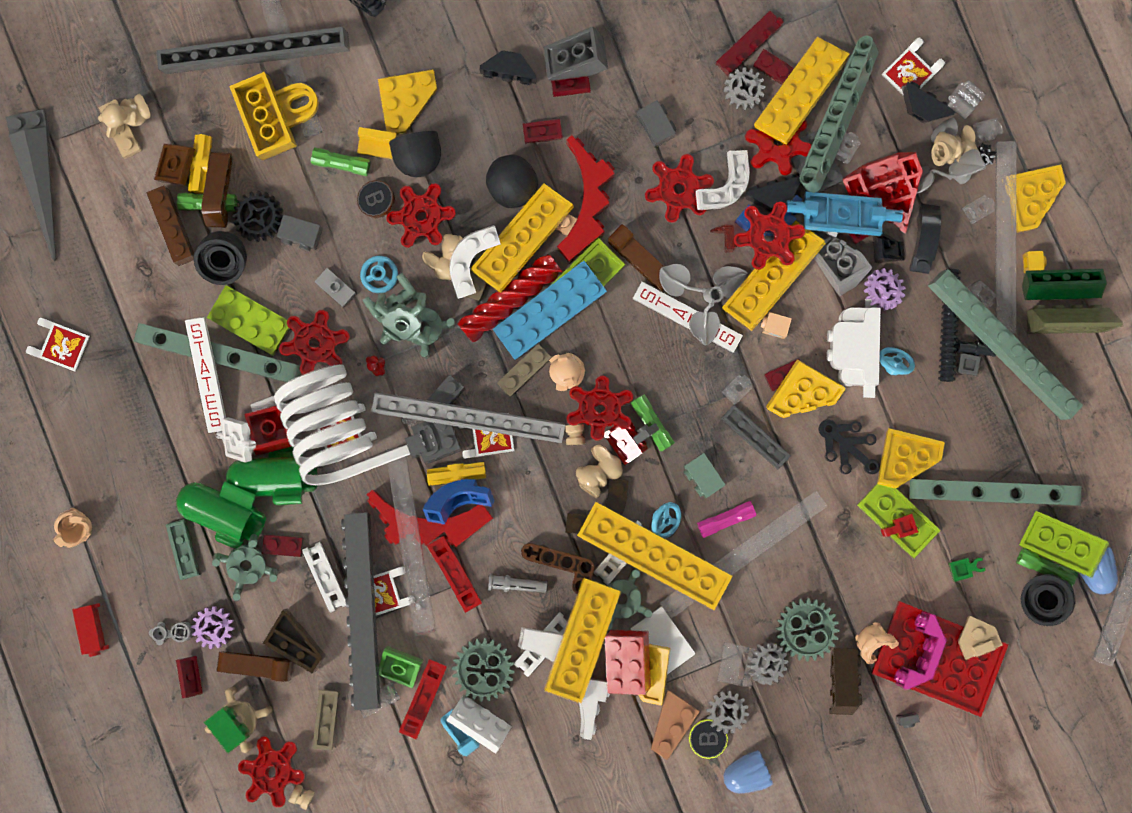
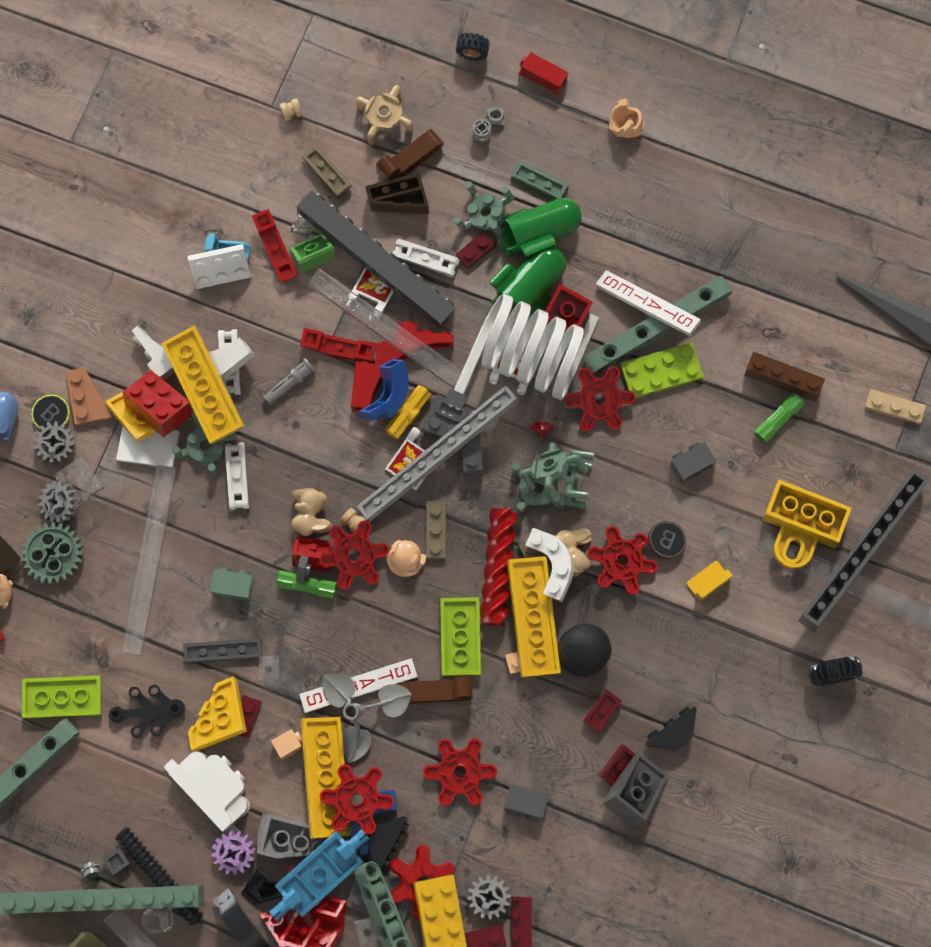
camera: 135 degrees right, 10 degrees down
flag [26,318,90,372] -> none
tan animal [98,94,151,138] -> none
reddish brown tile [154,144,195,186] -> none
dark red plate [176,656,203,698] -> none
yellow piece [188,134,212,194] -> none
lavender gear [191,606,235,649] -> none
black piece [194,231,247,285] -> none
reddish brown beam [201,152,232,228] -> none
green brick [204,705,250,754] -> none
white plate [216,417,256,462] -> none
black gear [232,191,284,242] -> none
red plate [238,737,305,808] -> none
bright green axle [311,147,371,176] -> none
light grey plate [315,268,356,308] -> none
medium azure piece [360,256,398,293] -> none
yellow plate [378,70,437,134] -> none
black piece [389,131,442,177] -> none
sand green gear [452,638,515,702] -> none
dark azure plate [493,261,607,360] -> none
reddish brown beam [521,543,594,594] -> none
red arch [557,135,615,264] -> none
dark brown plate [565,479,628,534] -> none
yellow plate [577,502,732,610] -> none
medium azure piece [652,502,681,539] -> none
white plate [696,150,749,210] -> none
dark pink axle [697,501,757,538] -> none
clear red plate [710,224,737,253] -> none
yellow plate [877,428,945,489] -> none
medium azure piece [879,347,915,375] -> none
red plate [881,514,918,538] -> none
black pin [956,340,996,357] -> none
none -> light grey plate [80,862,100,879]
none -> black wheel [456,33,490,61]

